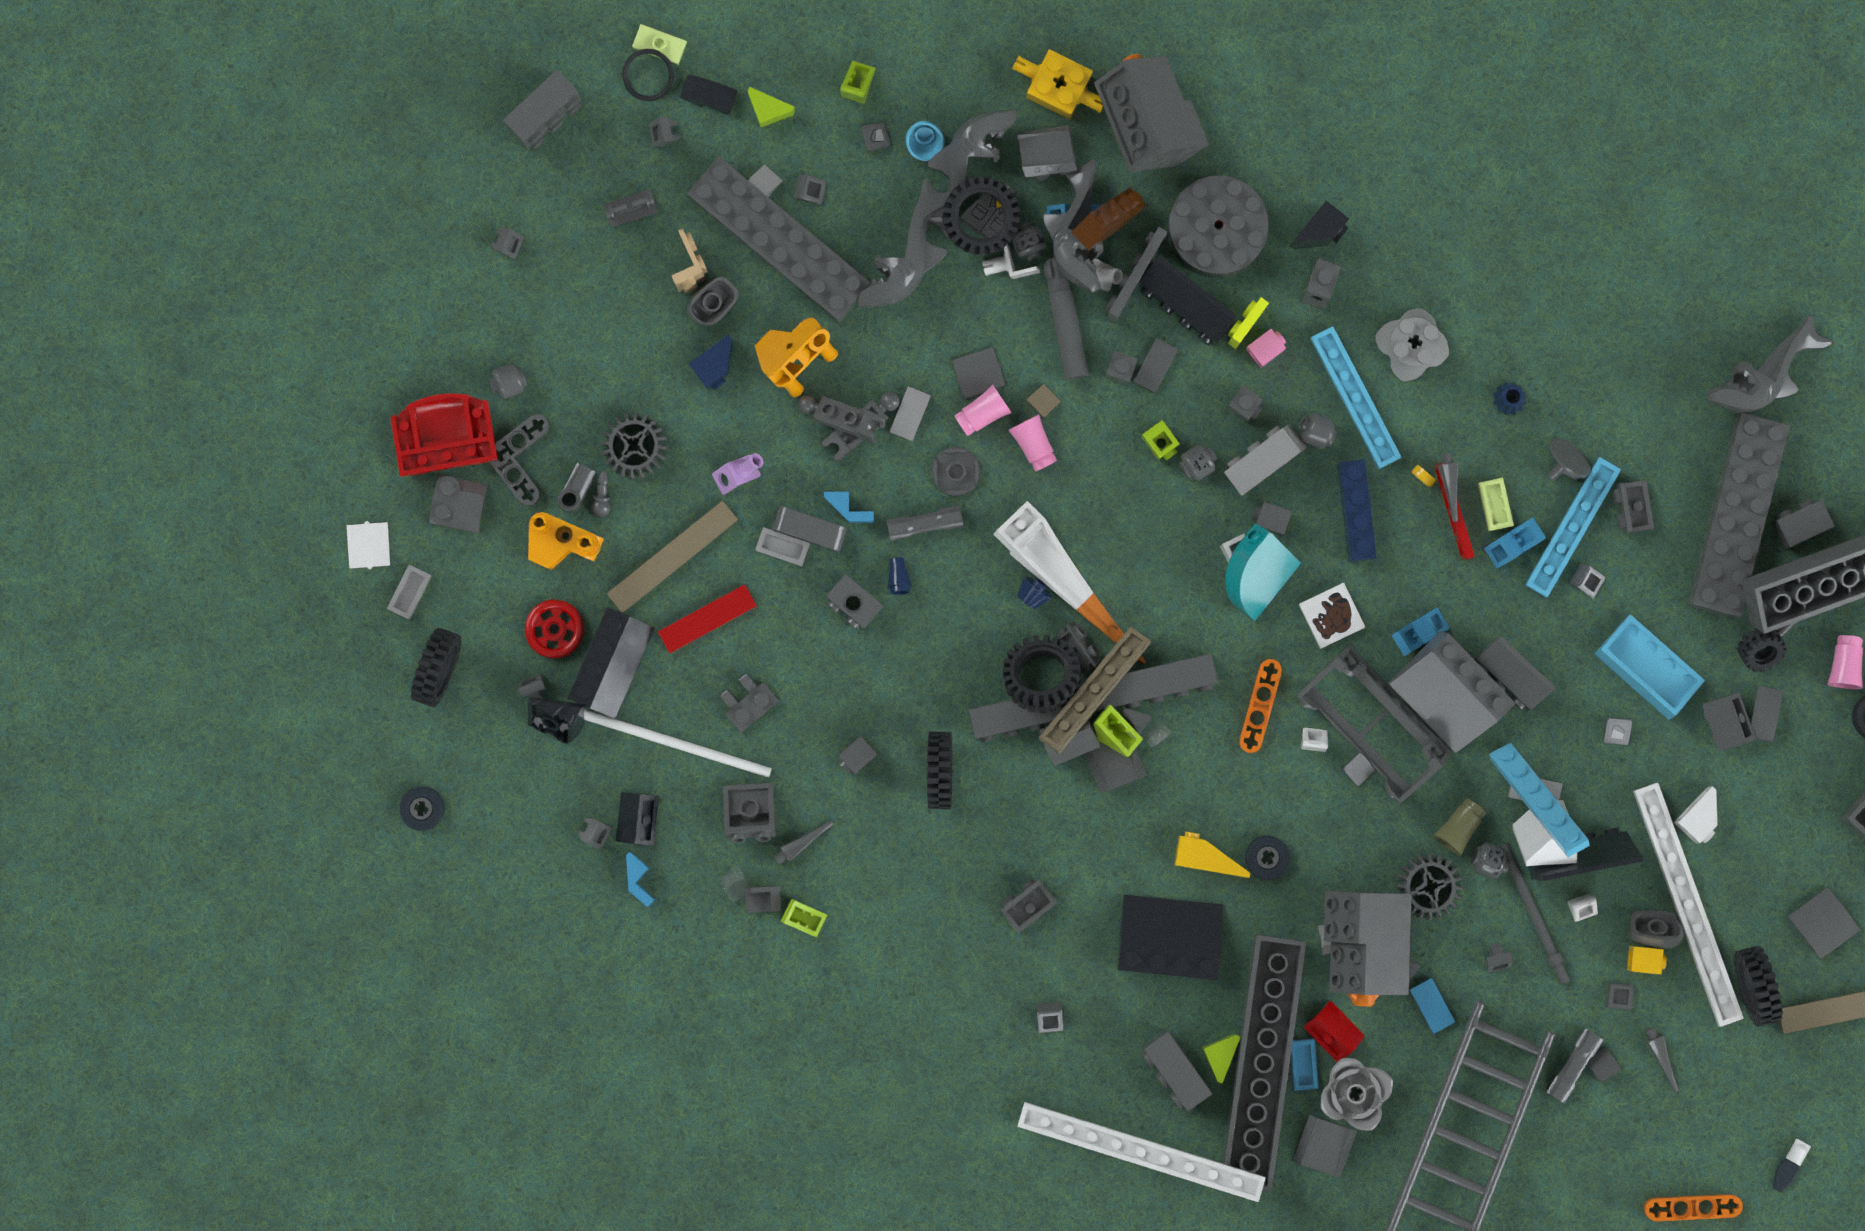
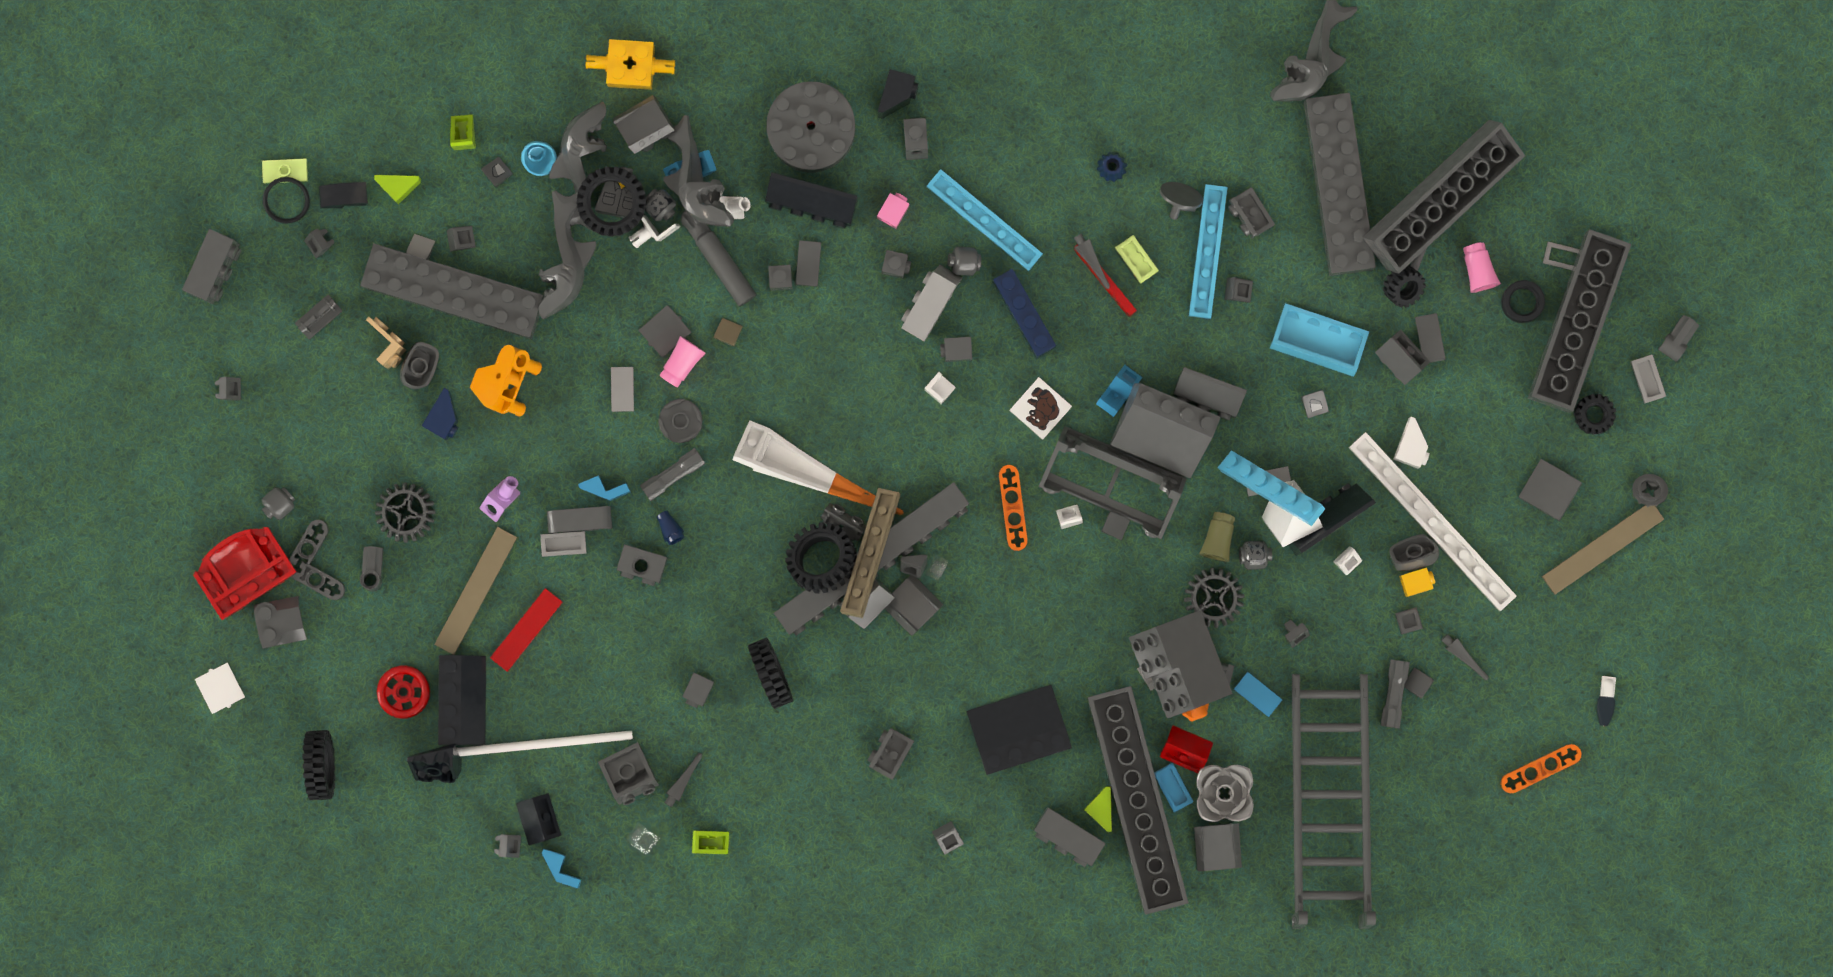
camera: 20 degrees left, 0 degrees up
light grey tile [387,565,432,620] -> none
black bush [399,787,445,831] -> none
dark grey tile [518,673,545,698] -> none
light orange piece [528,512,604,570] -> none
dark grey bar [591,471,610,518] -> none
dark grey plate [720,674,779,733] -> none
dark grey panel [744,886,781,913] -> none
dark grey plate [798,395,885,444] -> none
dark grey plate [821,392,900,463] -> none
bright pink plant [1009,415,1057,472] -> none
dark blue piece [1017,576,1052,609] -> none
white plate [1017,1102,1266,1202] -> none
reddish brown brick [1072,187,1147,251] -> none
lime slope [1093,705,1143,757] -> none
dark grey piece [1094,54,1209,172] -> none
dark grey plate [1105,227,1167,324] -> none
lime brick [1141,420,1180,461] -> none
yellow slope [1174,832,1250,878] -> none
dark grey head [1179,444,1217,481] -> none
brick [1225,523,1301,621] -> none
neon yellow plate [1228,297,1269,349] -> none
black bush [1245,835,1290,880] -> none
light grey brick [1375,308,1449,381] -> none
yellow tile [1412,464,1436,487] -> none
dark azure slope [1484,517,1546,569] -> none
dark grey bar [1500,843,1570,984] -> none
black tyre [1734,946,1783,1027] -> none
dark grey brick [1772,498,1834,549] -> none

